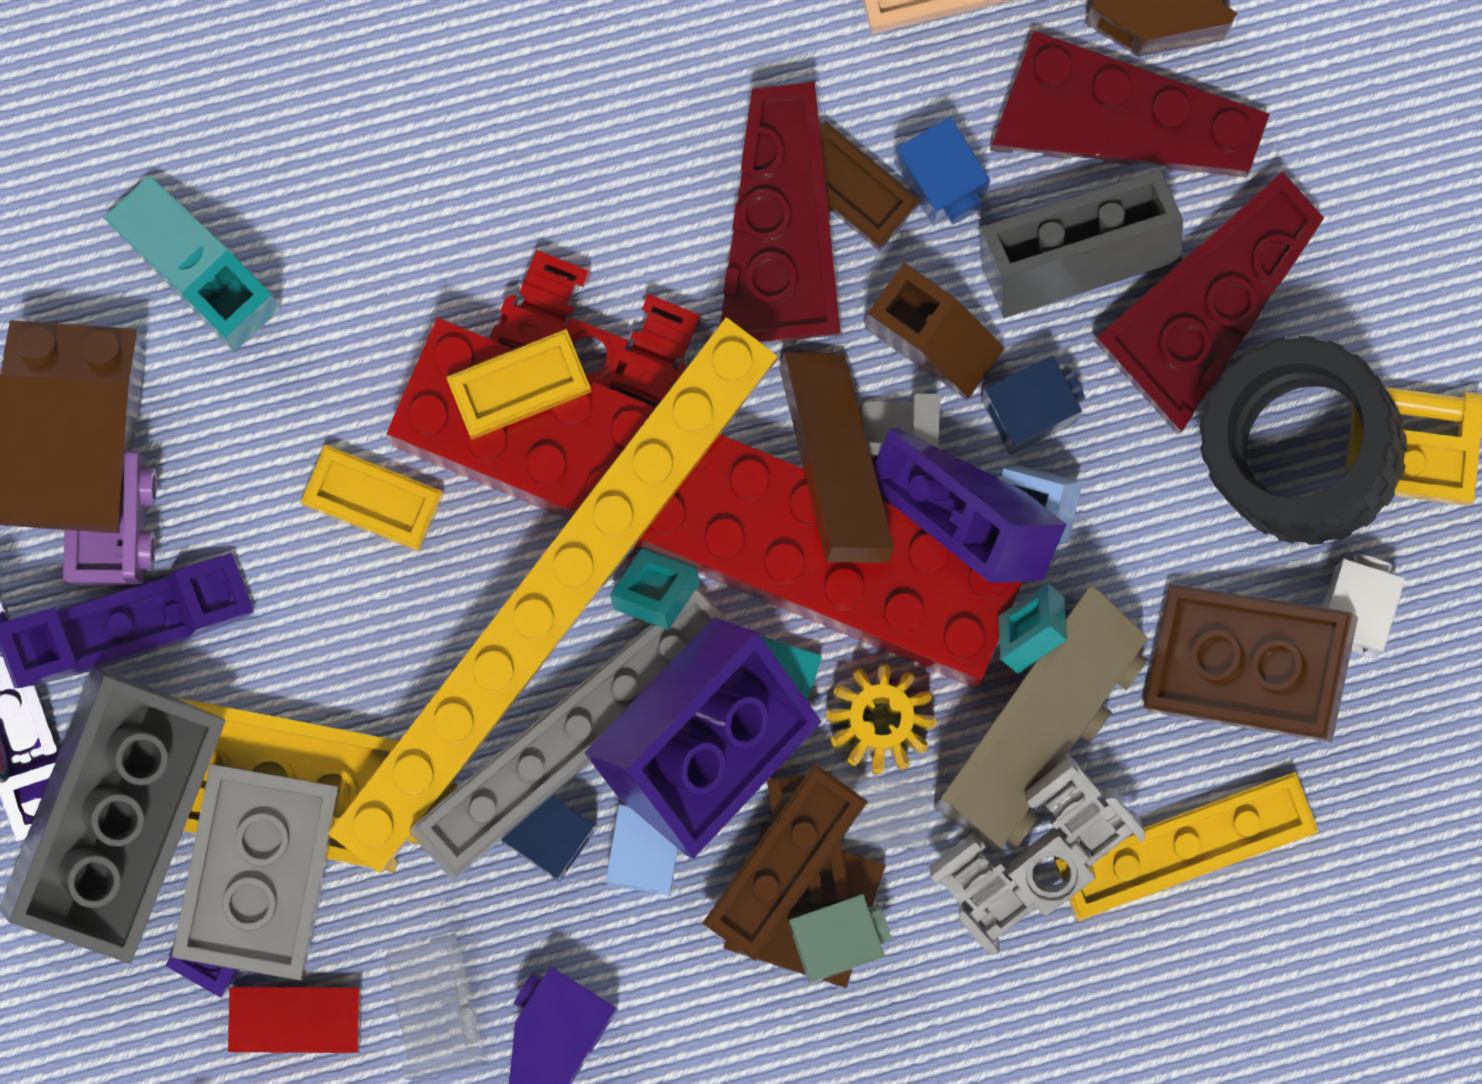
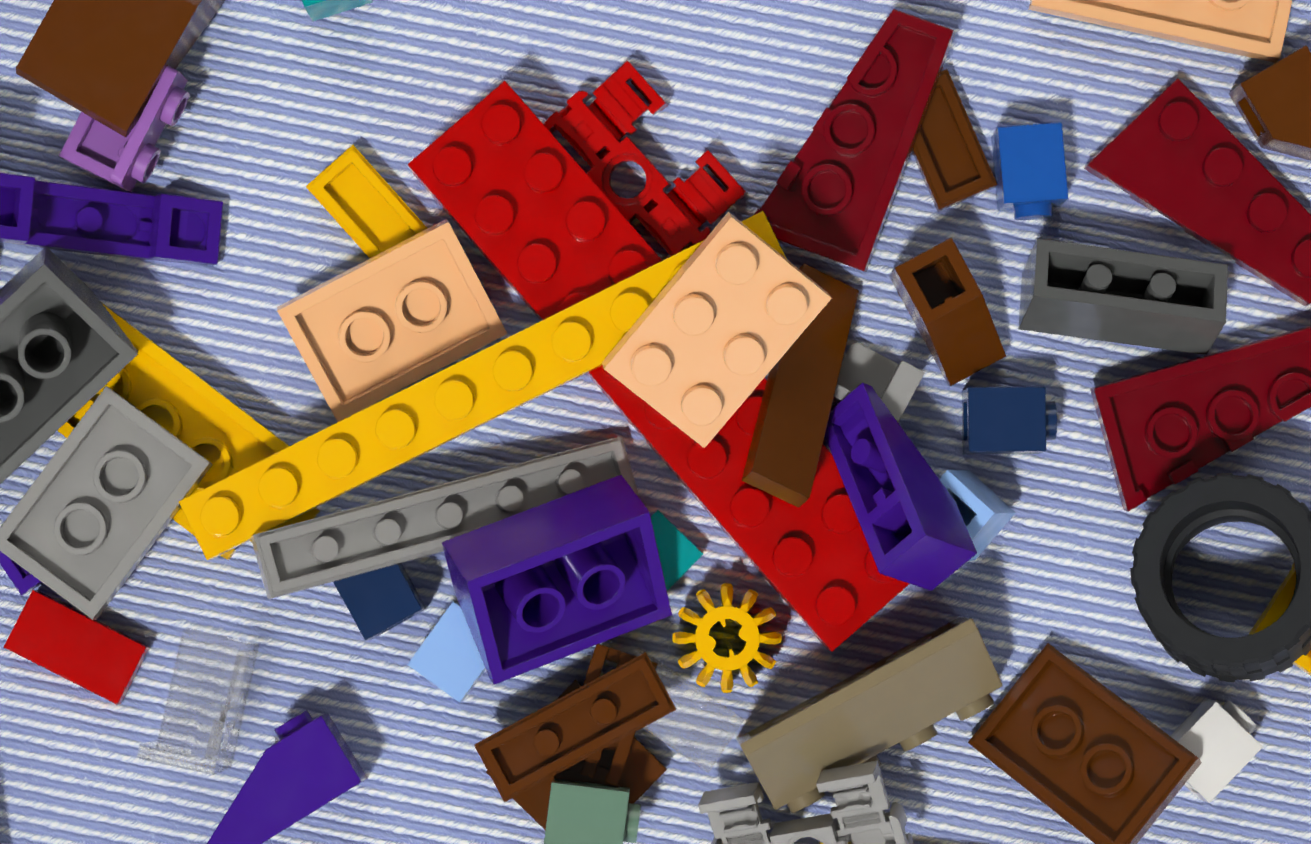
camera: 30 degrees right, 5 degrees up
yellow tile [446,329,591,440] -> none
teal tile [610,548,700,630] -> none
teal tile [998,583,1067,674] -> none
none -> light nougat plate [277,219,507,422]
none -> light nougat plate [602,212,832,448]

